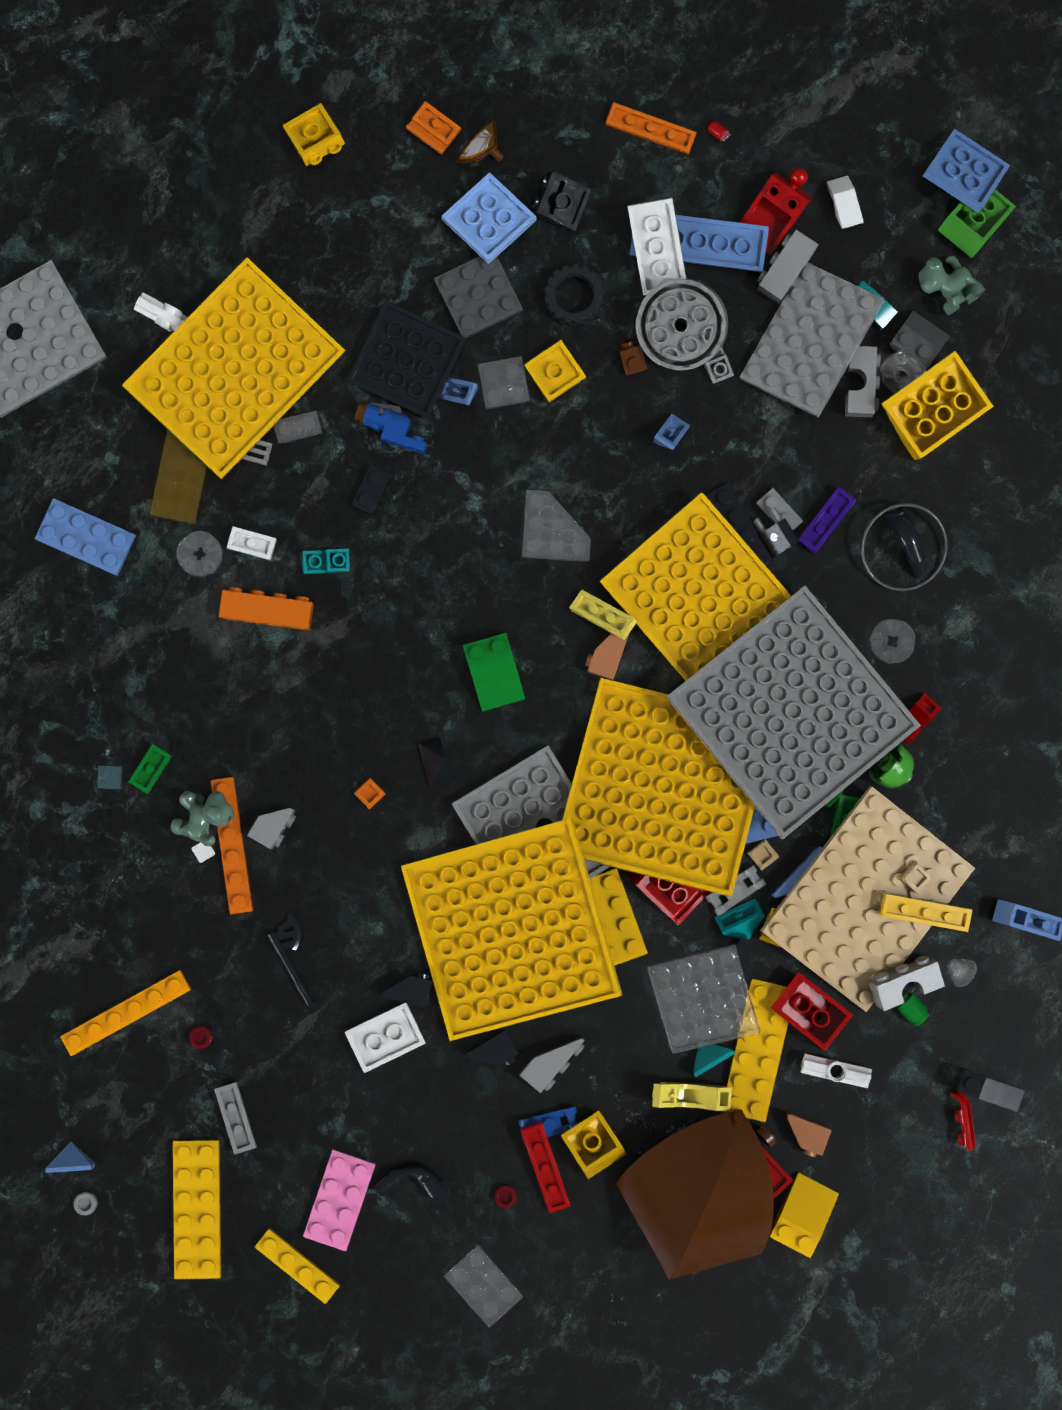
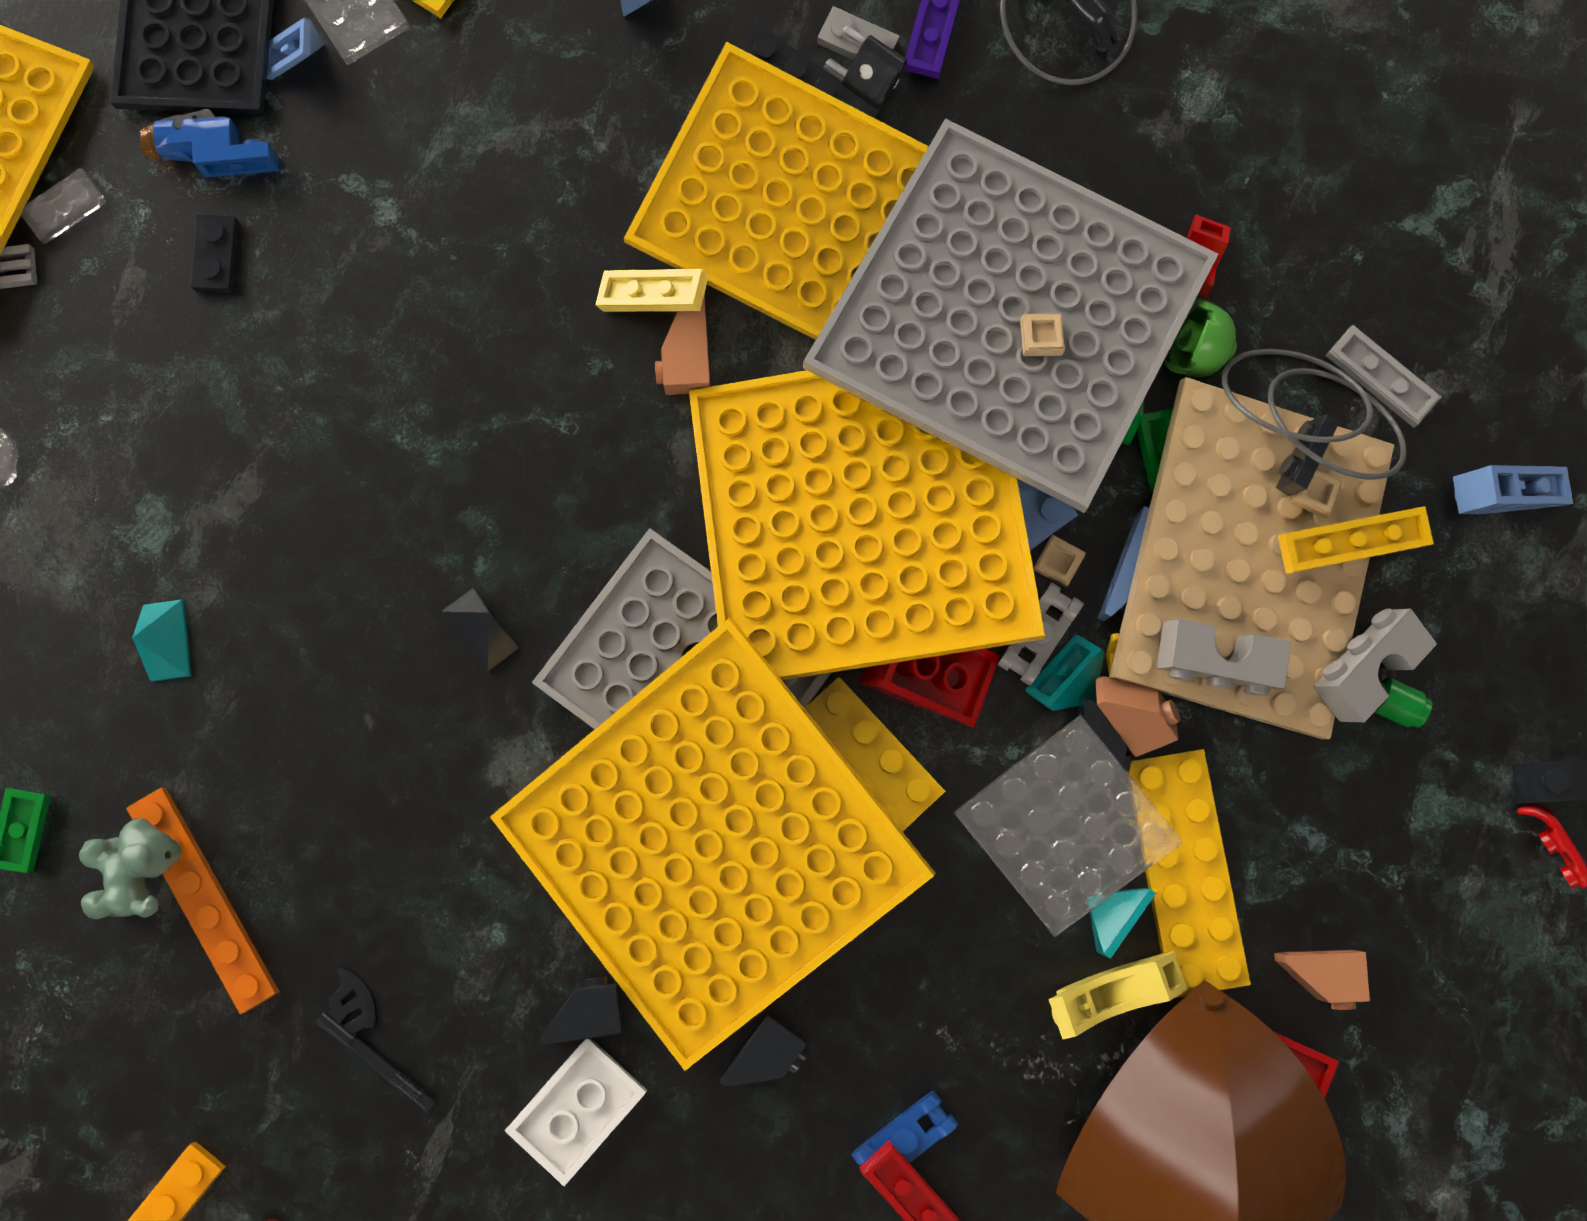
camera: 25 degrees left, 5 degrees down
white sticker [192,842,215,863] -> none
orange brick [219,587,314,631] -> none
white plate [227,526,277,561] -> none
light grey slope [247,808,296,849] -> none
teal slope [301,549,350,574] -> none
orange tile [354,778,386,810] -> none
green slope [463,633,525,712] -> none
light grey slope [520,1037,585,1093] -> none
clear plate [522,490,591,562] -> none
yellow slope [561,1111,626,1179] -> none
reddish brown tile [755,1125,777,1148] -> none
yellow slope [769,1172,839,1258] -> none
red slope [771,972,853,1051] -> none
white piece [800,1053,872,1088] -> none
clear plate [869,619,915,664] -> none
clear cone [947,957,977,987] -> none
none -> teal slope [132,599,192,682]
none -> tan tile [1020,313,1065,356]
none -> nougat slope [1096,676,1181,757]
none -> light grey arch [1156,619,1291,696]
none -> dark grey piece [1221,349,1373,443]
none -> dark grey piece [1268,368,1407,480]
none -> black plate [1276,414,1339,496]
none -> light grey tile [1325,325,1441,428]

